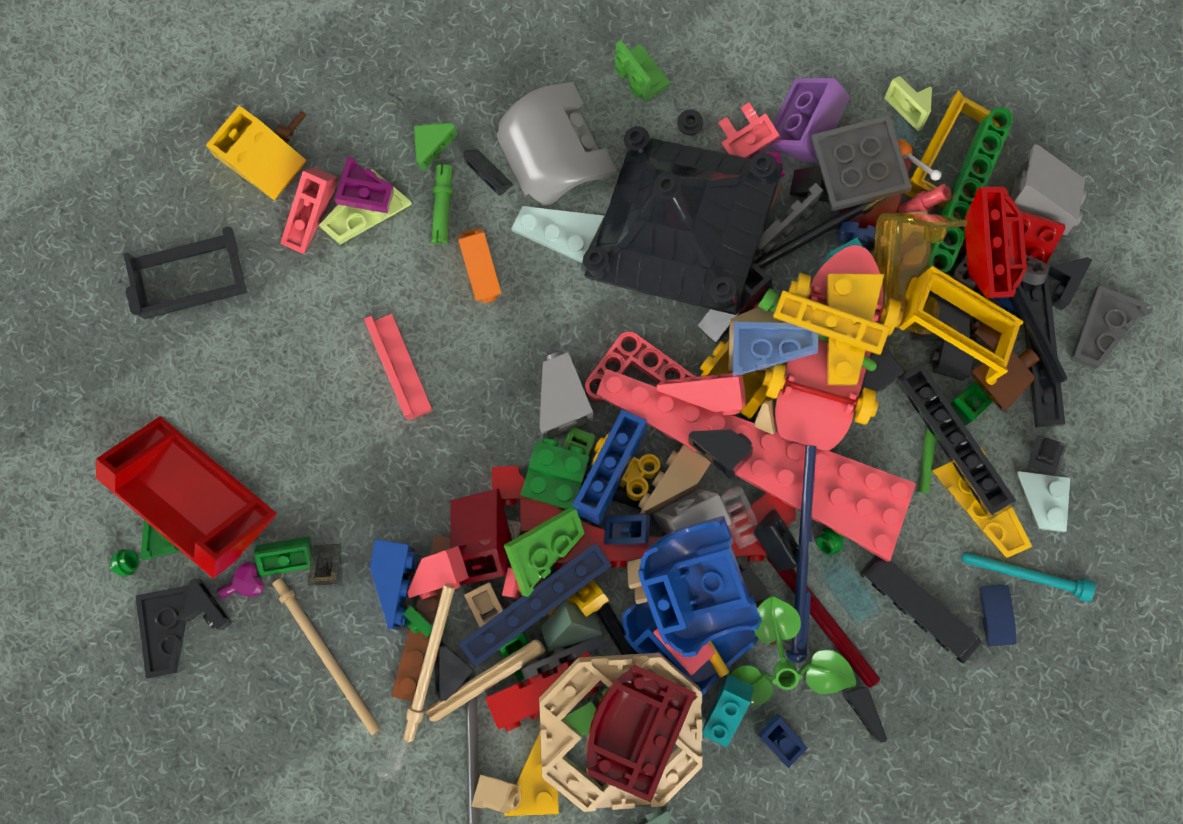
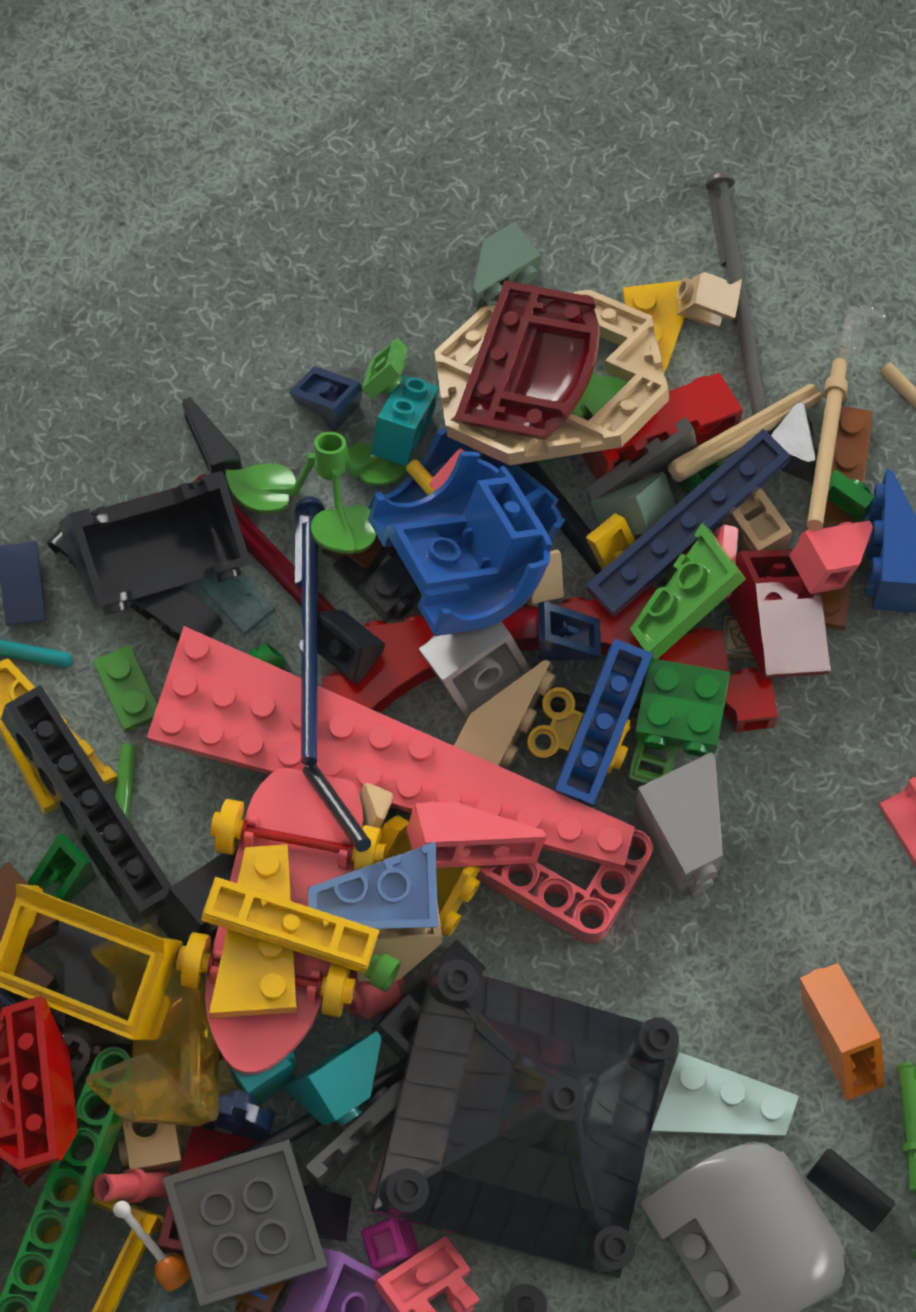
camera: 175 degrees right, 10 degrees down
black slope [688,429,753,479] -> none
clear slope [719,486,759,549] -> none
none -> black windscreen [59,471,251,616]
none -> bright green plate [93,645,157,733]
none -> teal slope [284,1031,381,1126]
none -> black bar [303,764,371,852]
none -> bright green plate [362,337,408,400]

